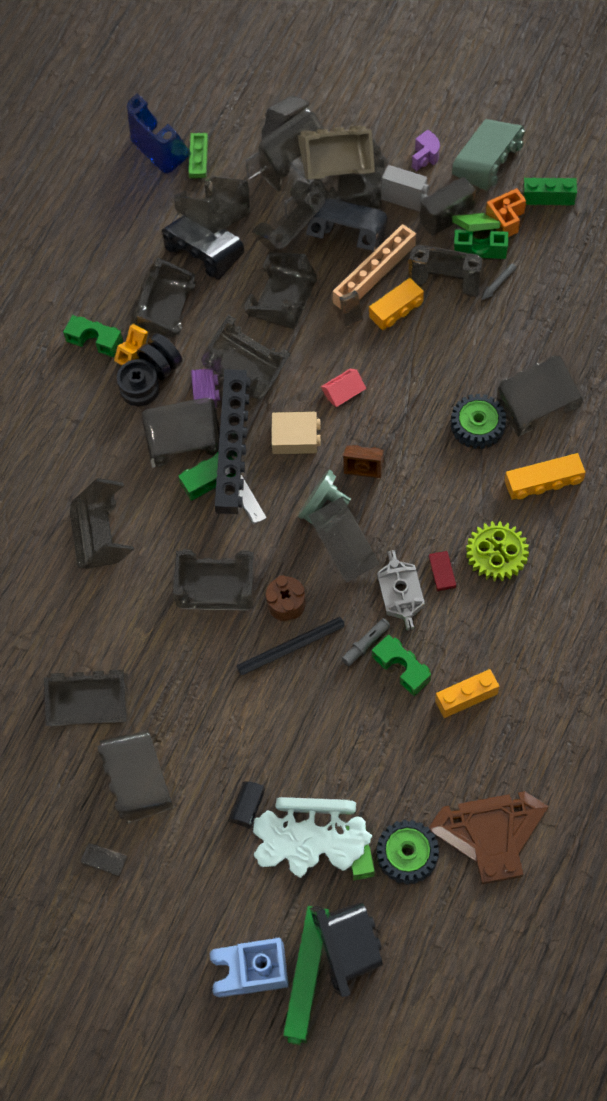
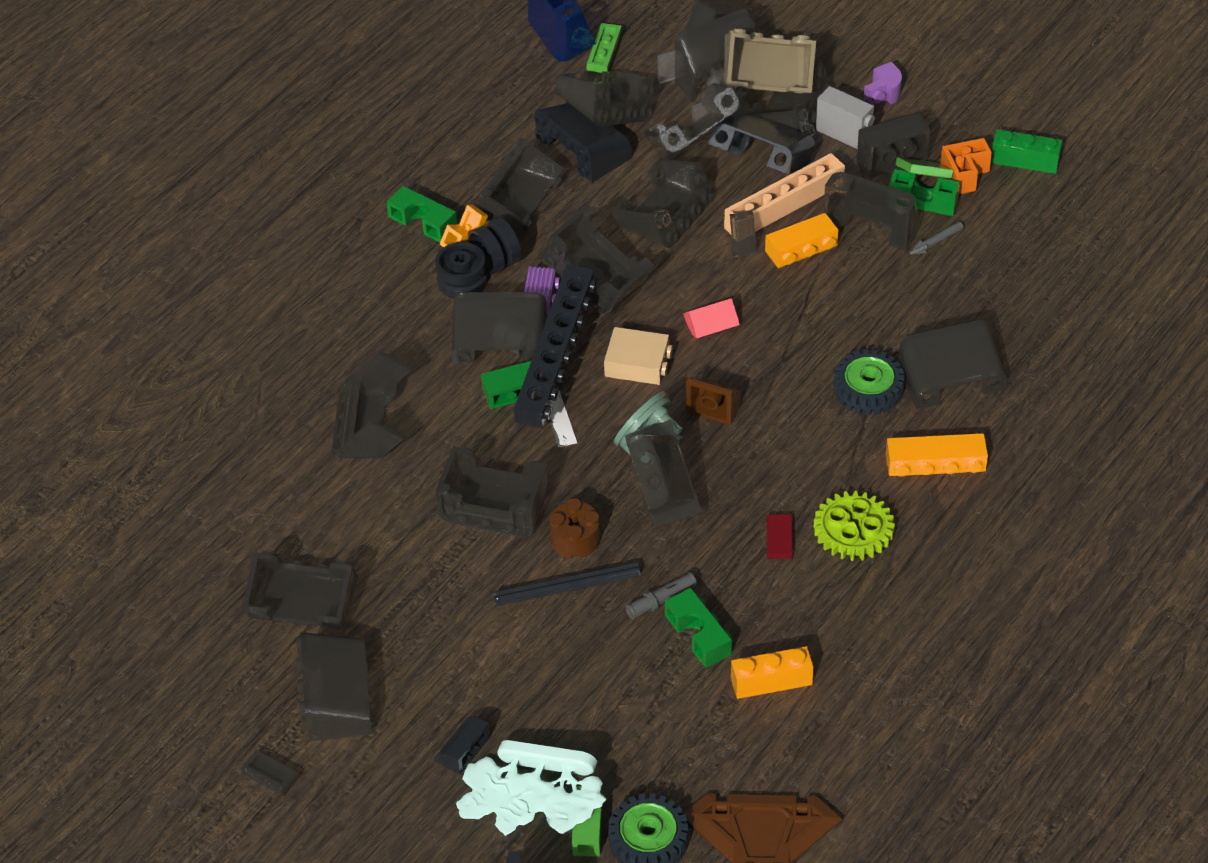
camera: 10 degrees right, 15 degrees down
light grey plate [377,550,425,630] -> none
sand green windscreen [452,119,525,191] -> none

